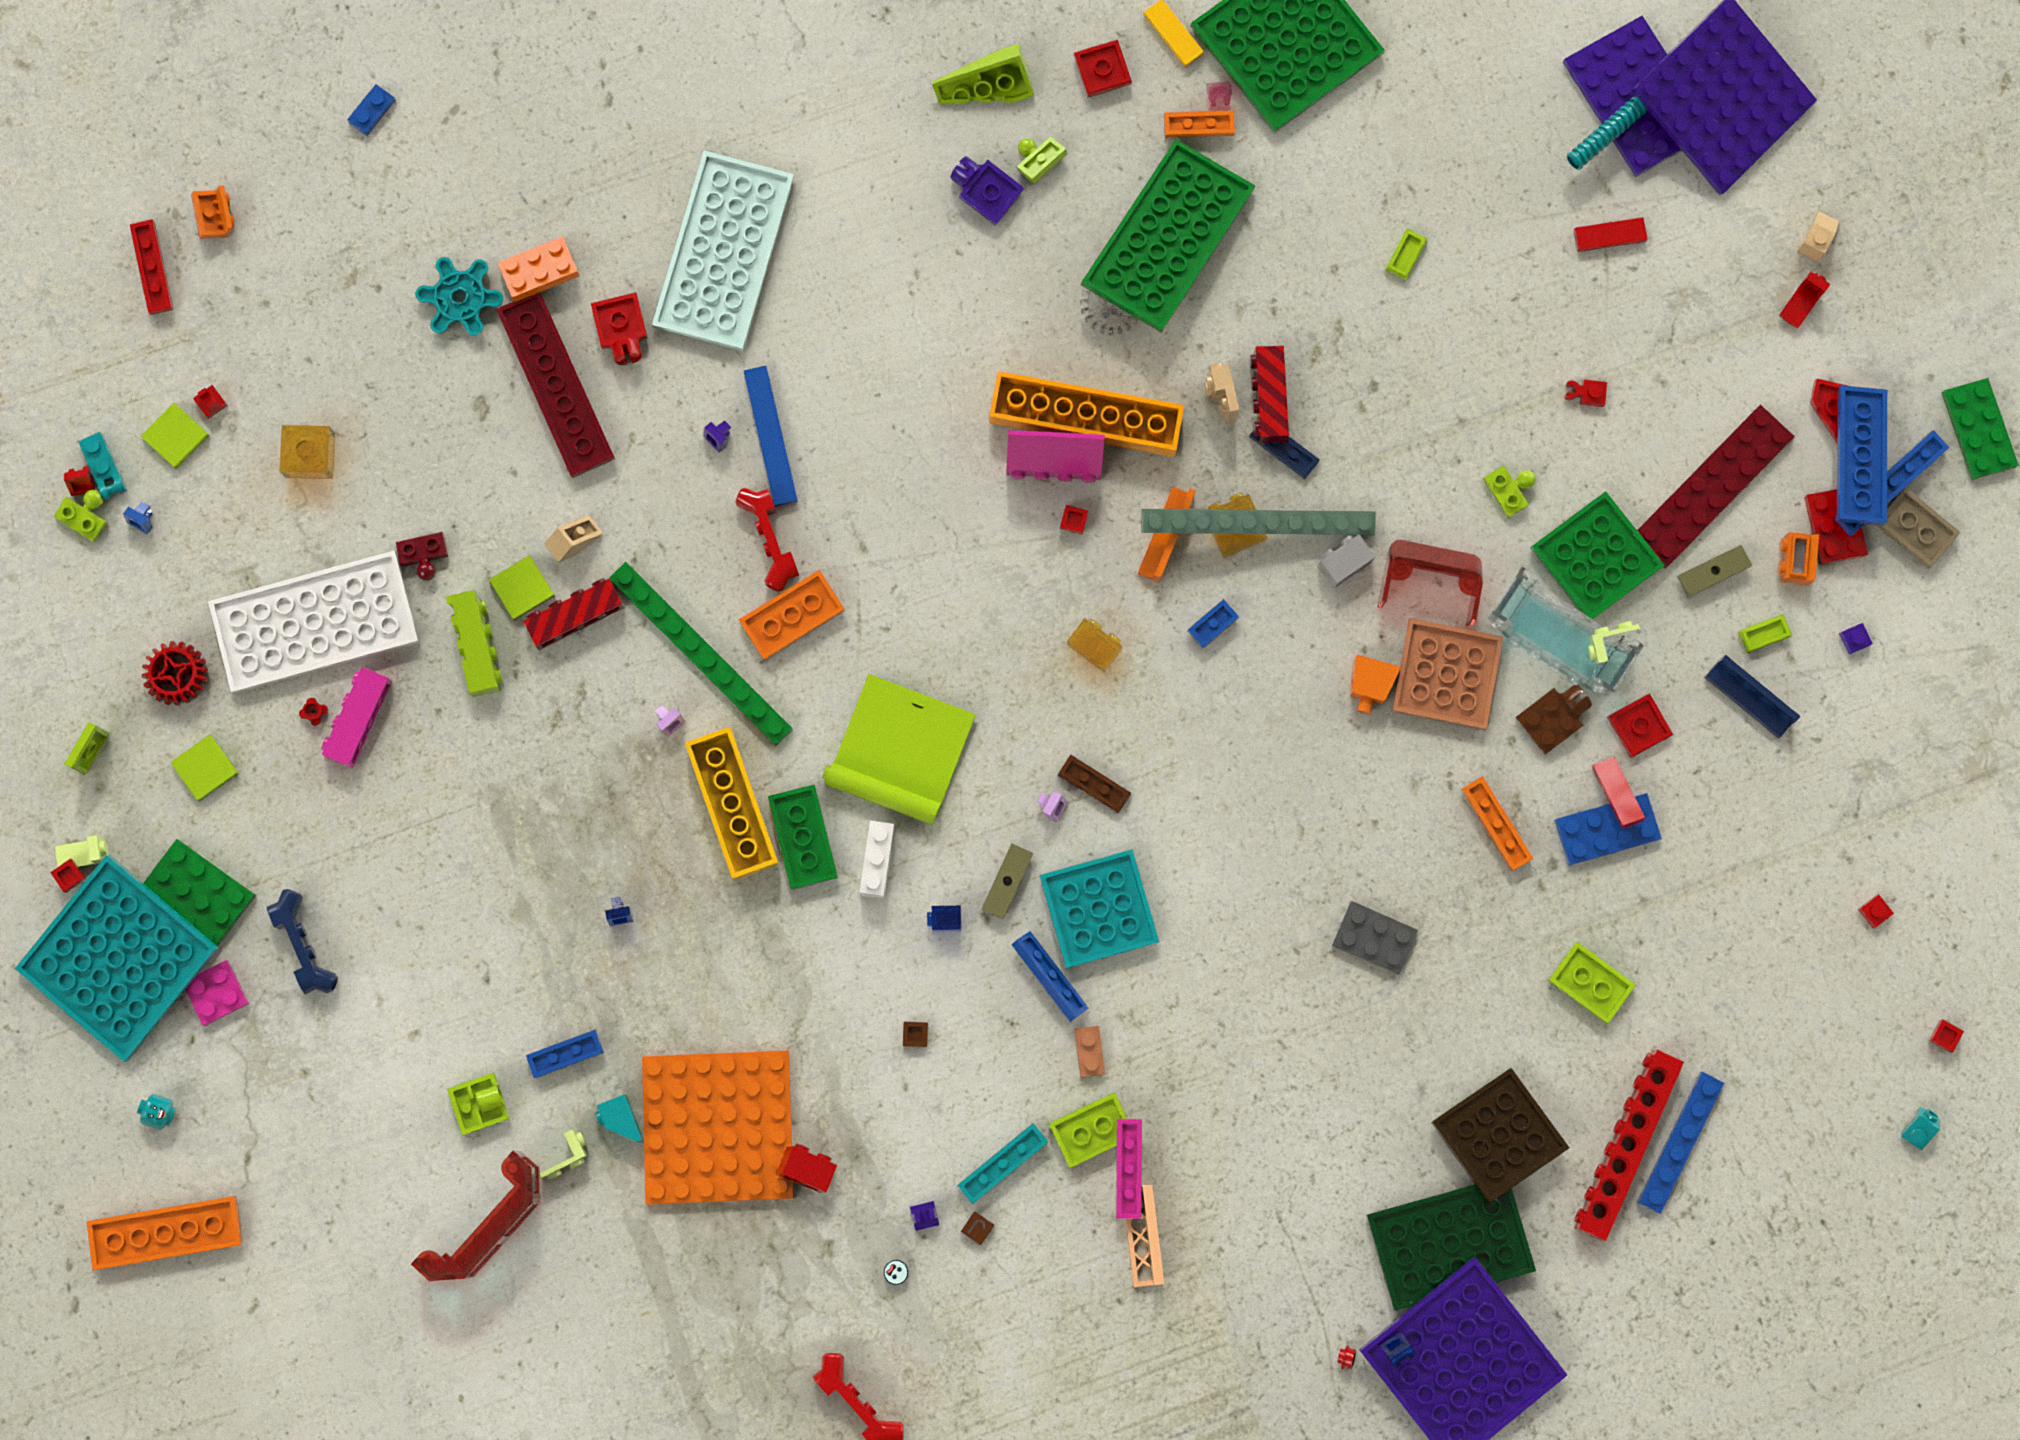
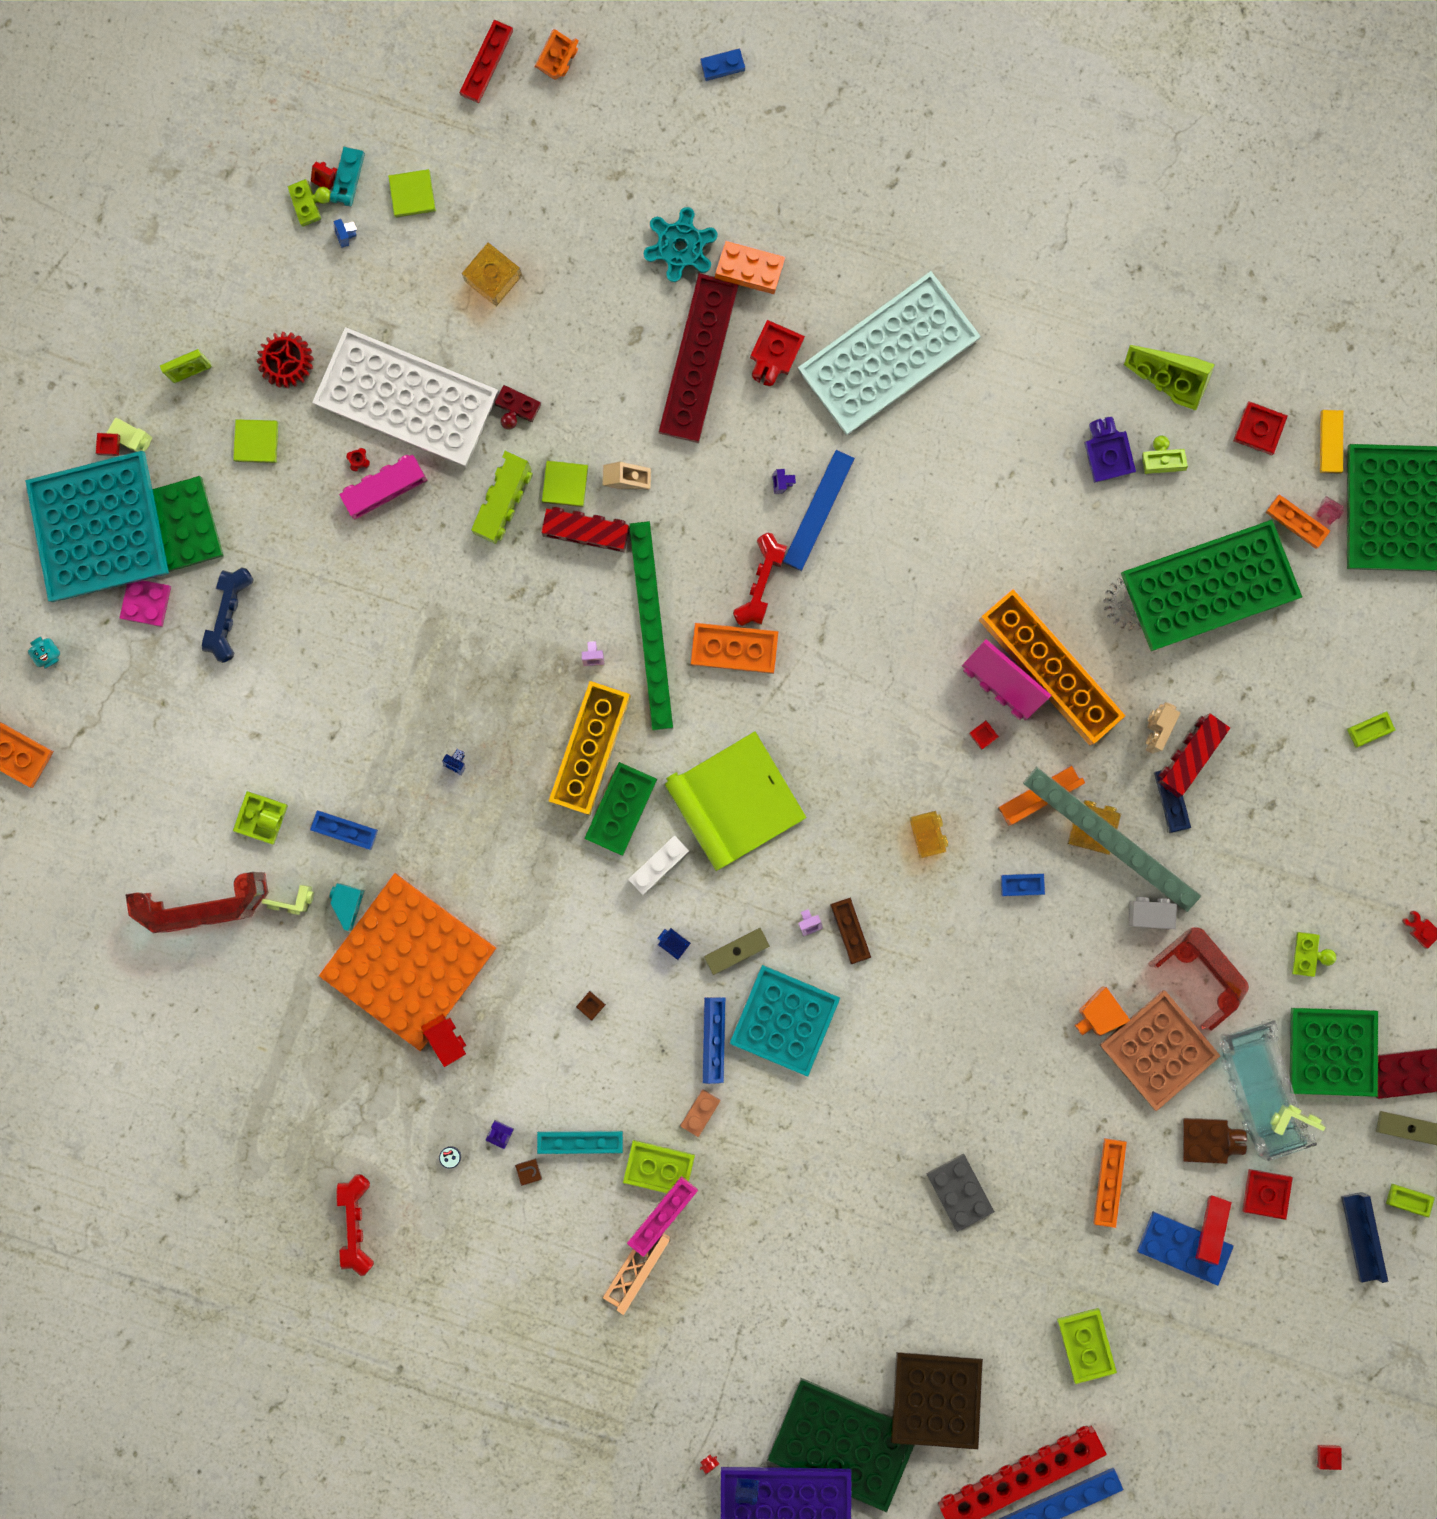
camera: 45 degrees right, 5 degrees up
red tile [193,385,228,419] -> none

